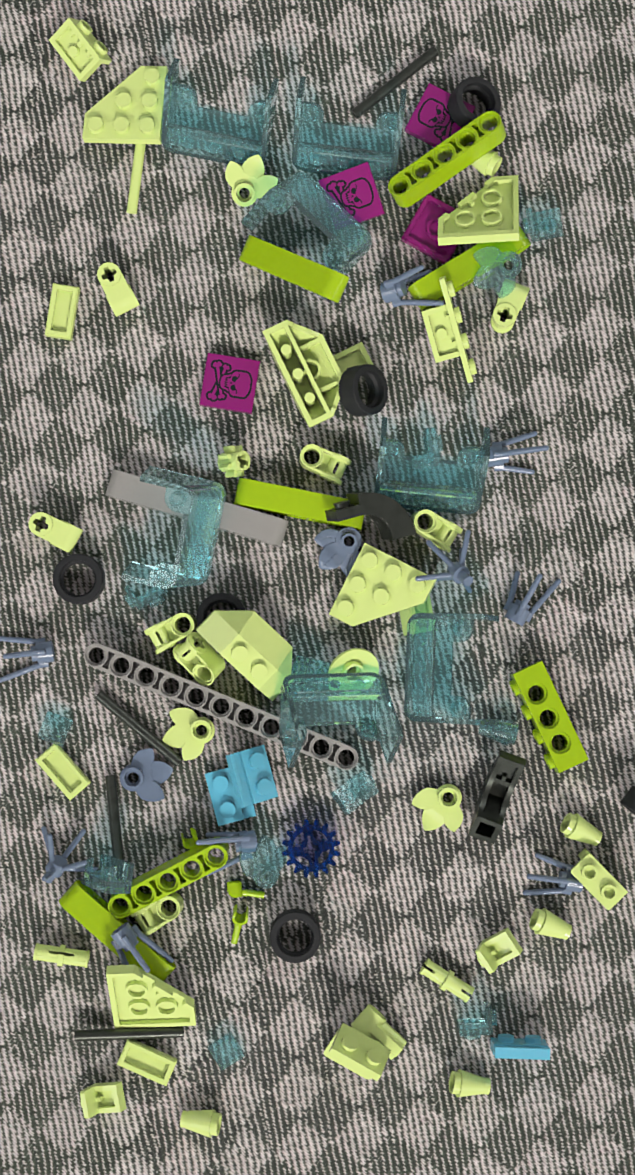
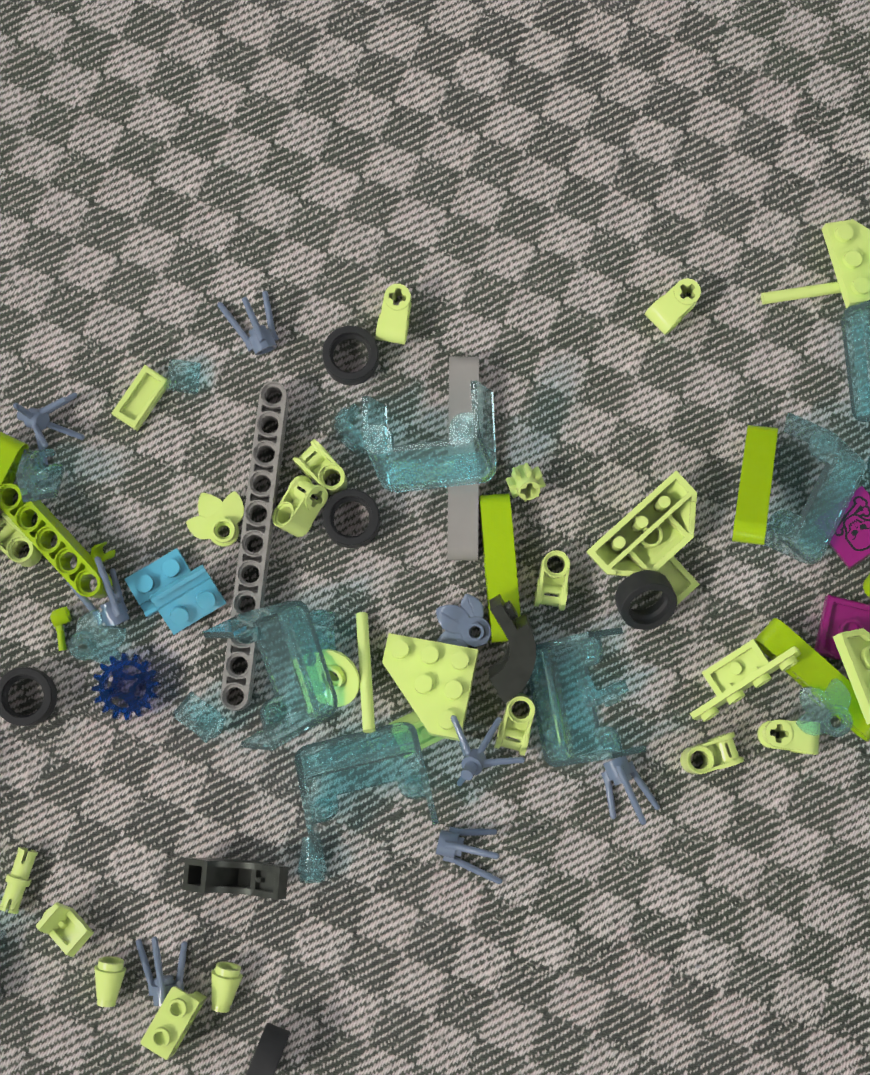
camera: 70 degrees right, 5 degrees down
yellowish green tile [45,283,80,341] -> none
pearl dark grey bar [95,690,183,767] -> none
pearl dark grey piece [105,774,126,884] -> none
sand blue plate [120,748,173,802] -> none
yellowish green wedge [196,610,293,701] -> none
magenta tile [199,353,260,414] -> none
yellowish green plate [225,154,278,207] -> none
lime hand [231,904,249,944] -> none
sand blue plant [380,265,444,307] -> none
yellowish green plate [412,784,463,832] -> none
lime brick [509,661,589,773] -> none
none -> yellowish green bar [356,612,375,733]
none -> yellowish green piece [680,732,744,774]

